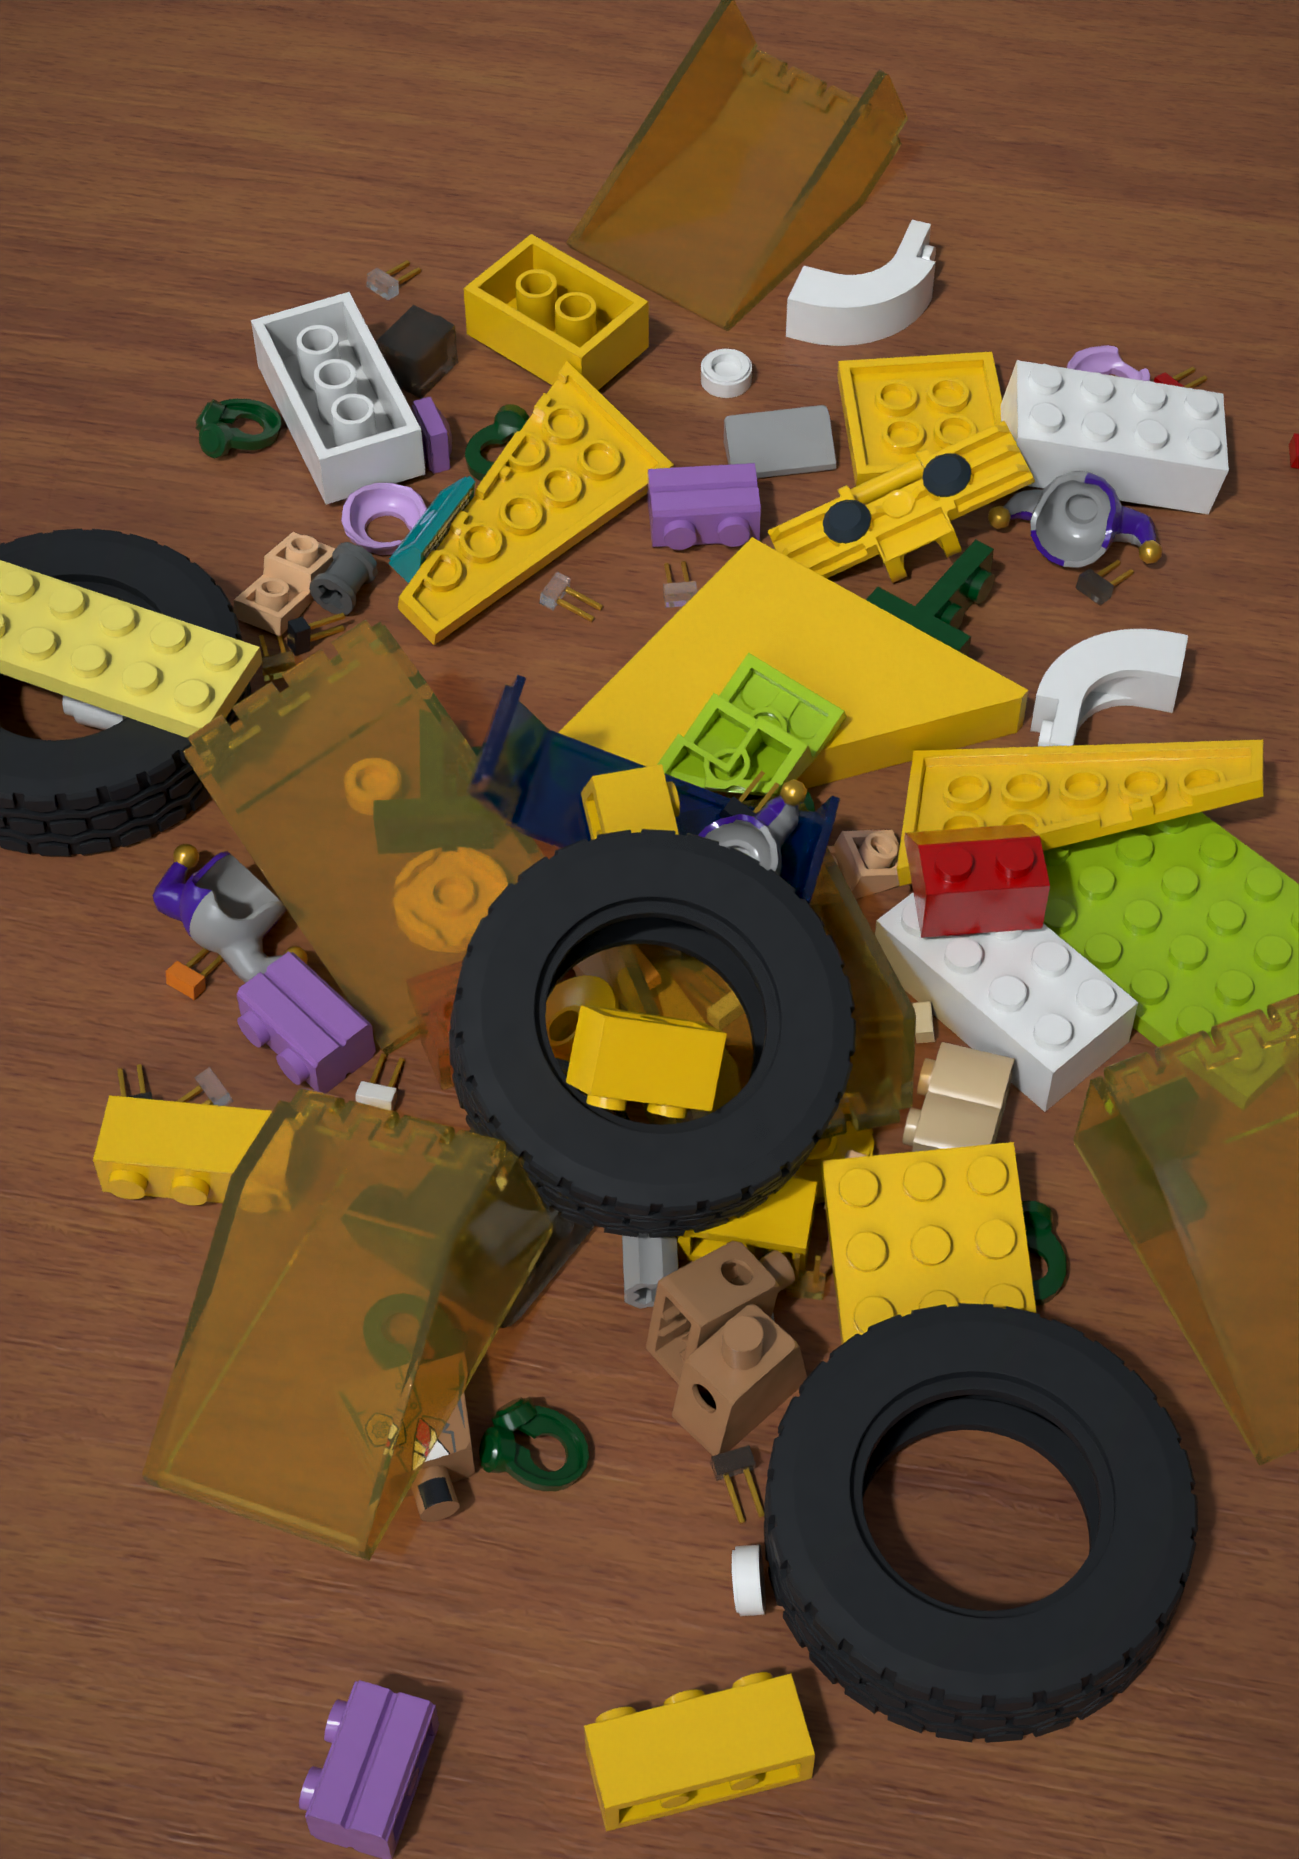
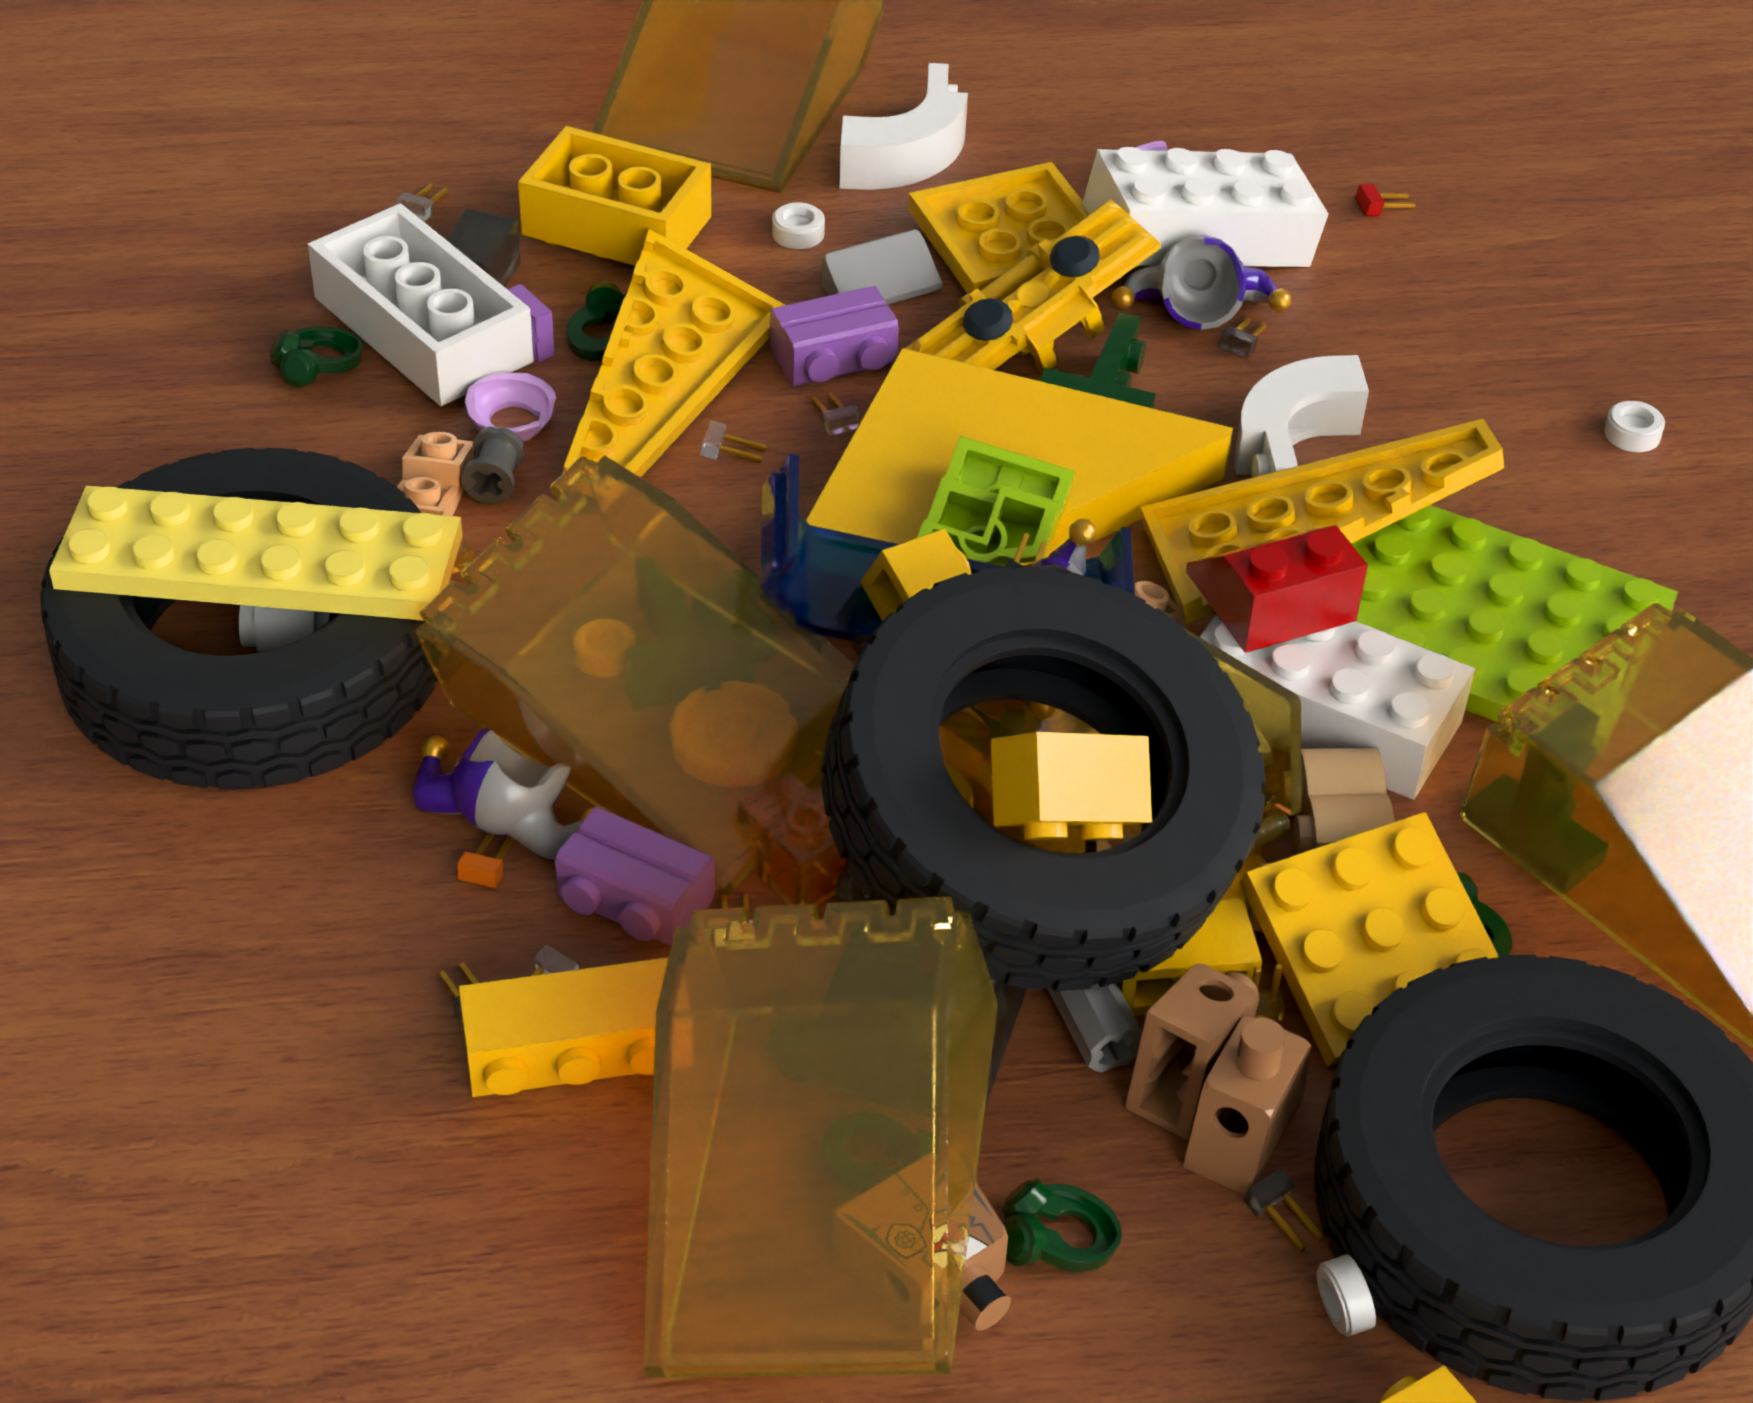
camera: 20 degrees left, 10 degrees down
black piece [287,613,345,656] -> none
teal slope [388,476,476,583] -> none

